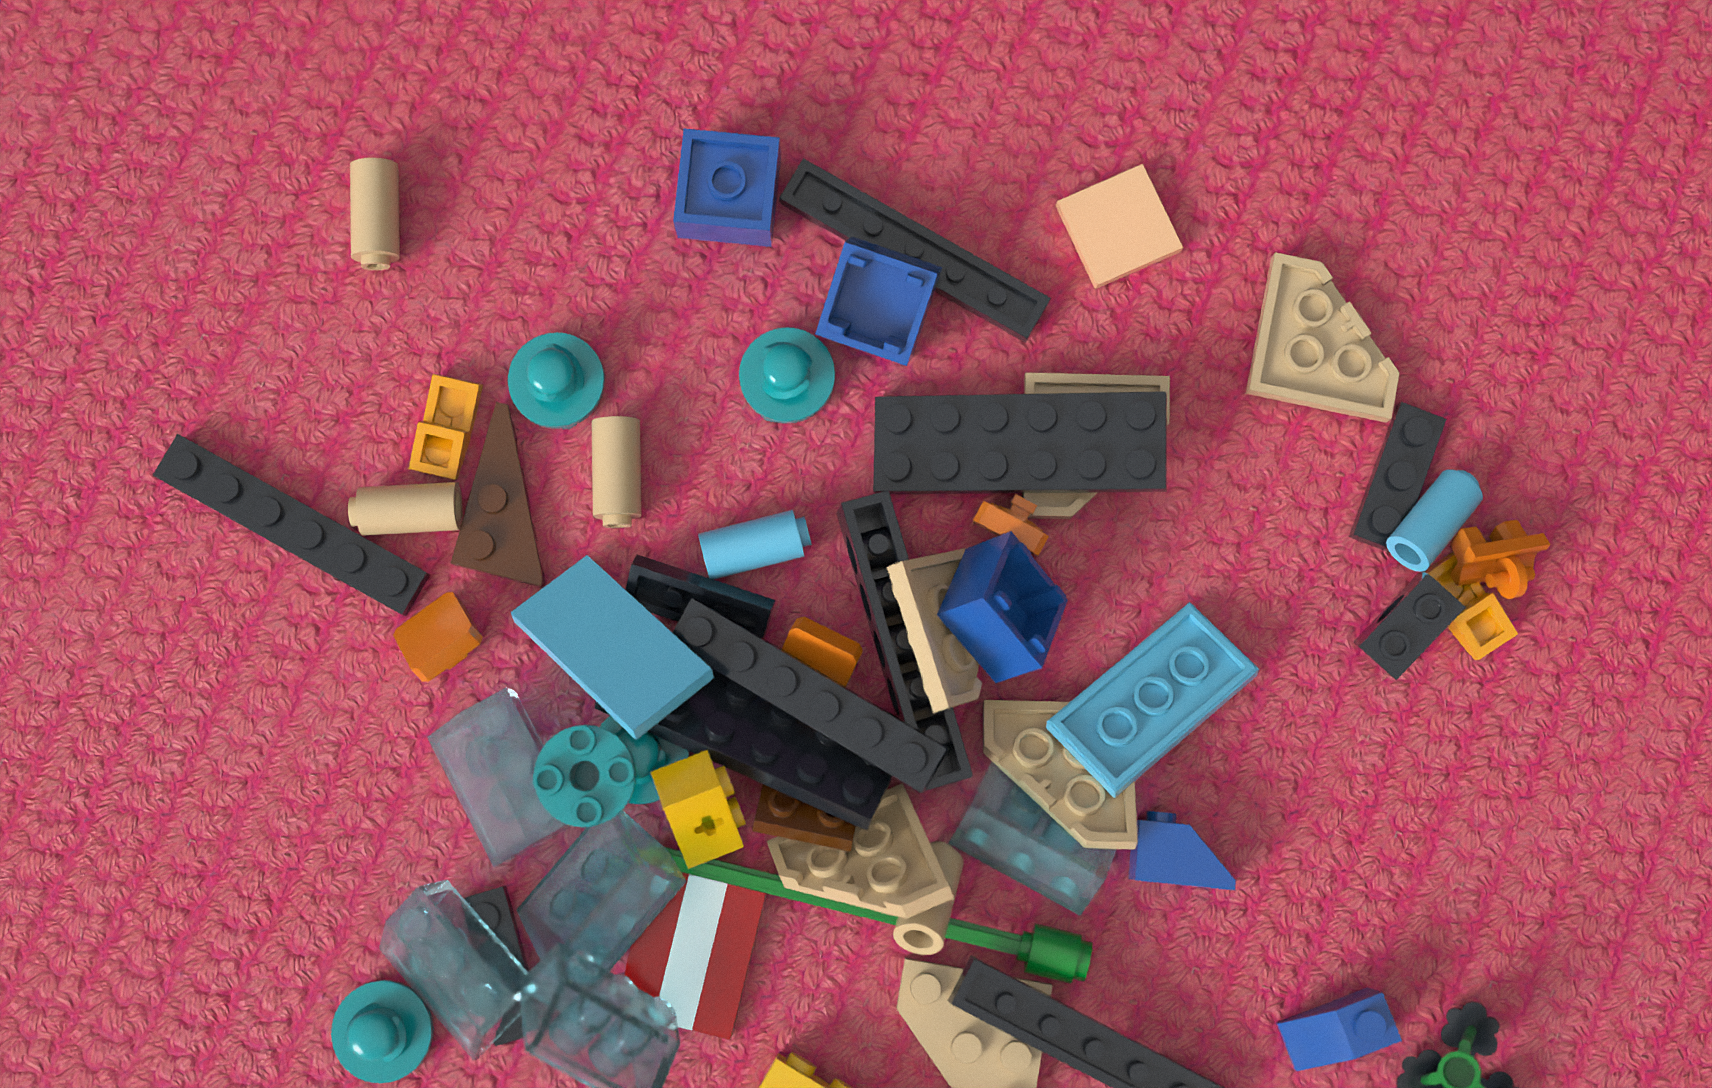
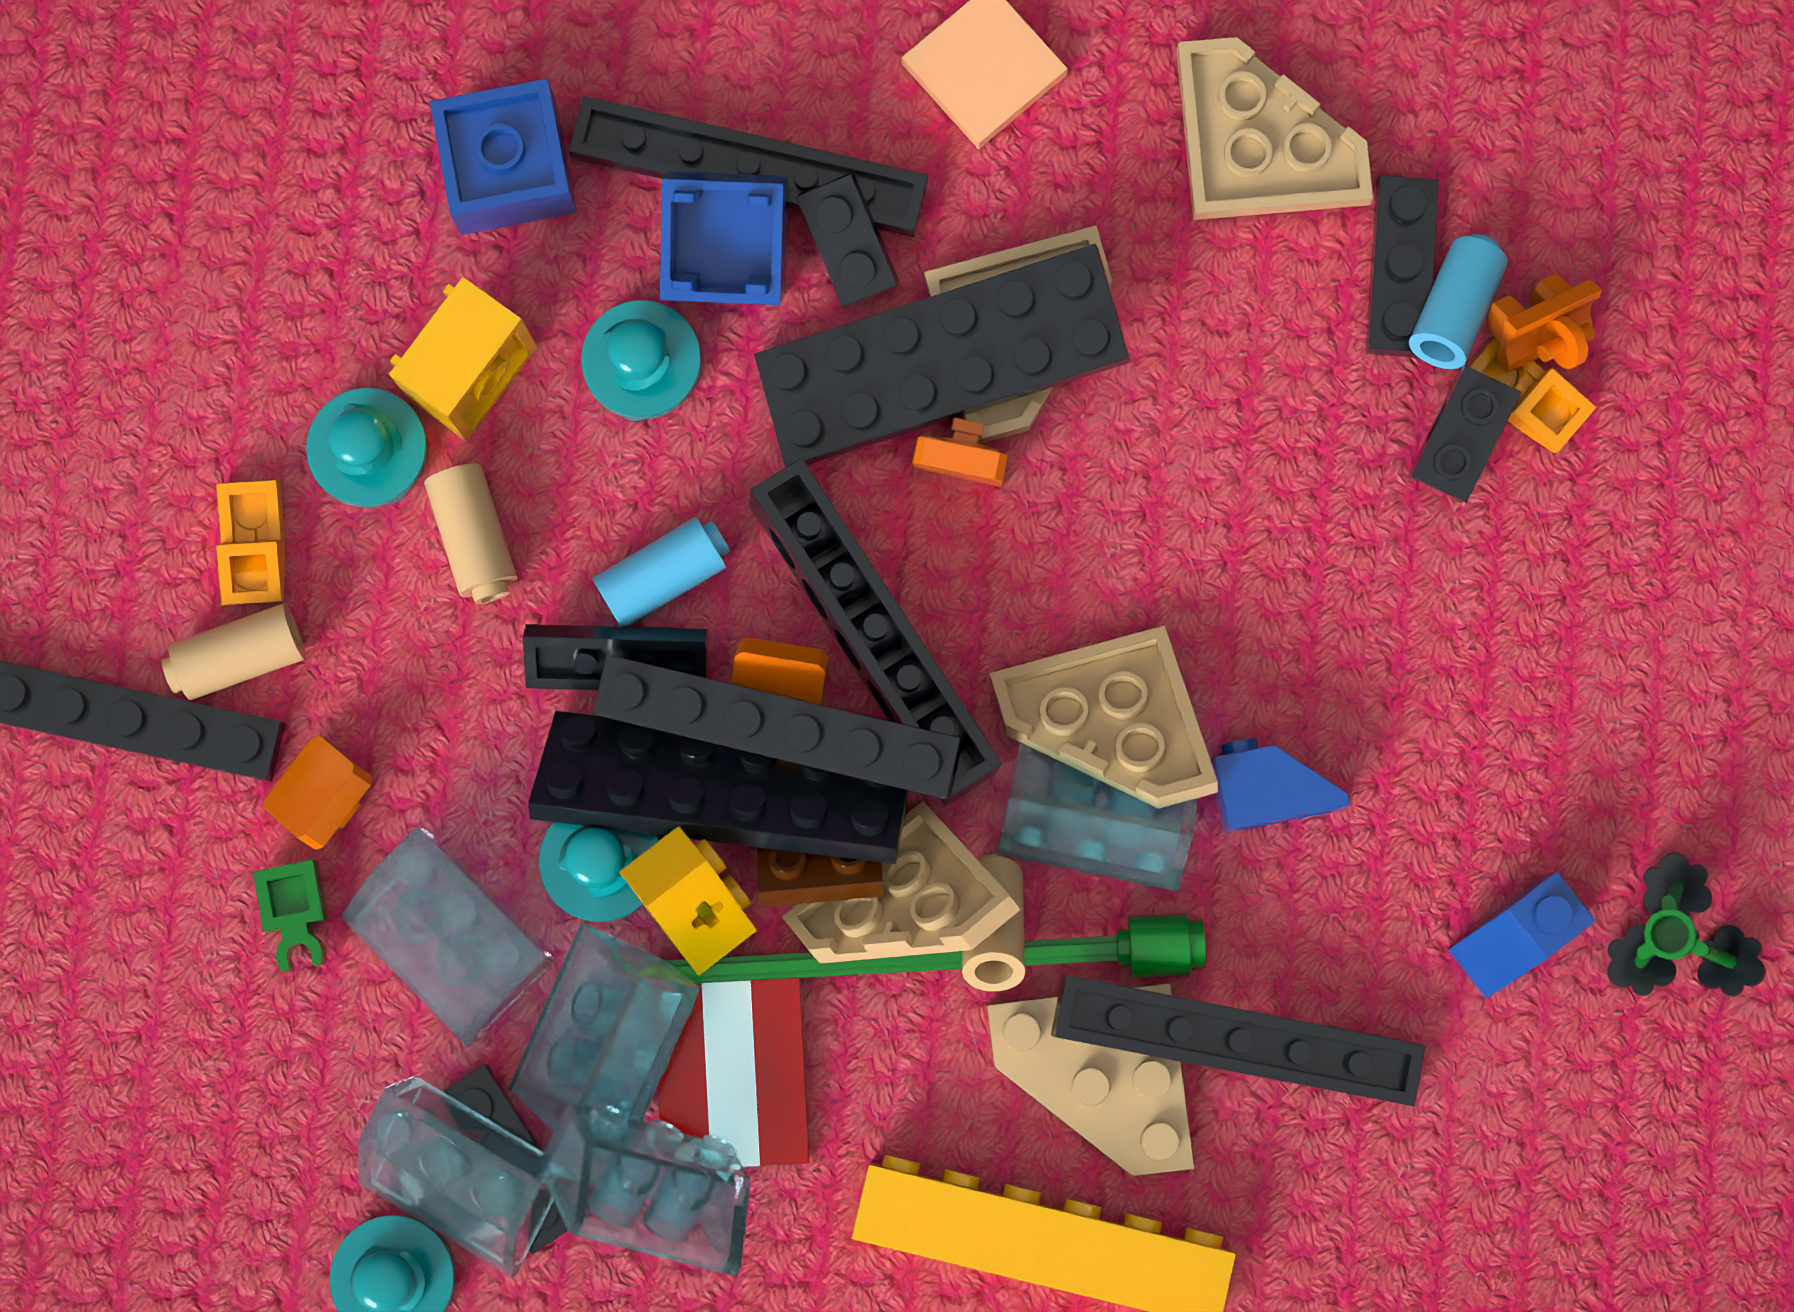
camera: 10 degrees left, 0 degrees up
tan brick [350,158,400,270] -> none
reddish brown wing [451,402,545,588] -> none
medium azure tile [510,555,714,740] -> none
teal plate [532,725,636,827] -> none
tan plate [887,548,982,713] -> none
blue container [937,531,1068,683] -> none
medium azure tile [1046,602,1259,798] -> none
none -> green plate [253,859,328,973]
none -> yellow container [389,277,537,441]
none -> black plate [796,171,900,307]

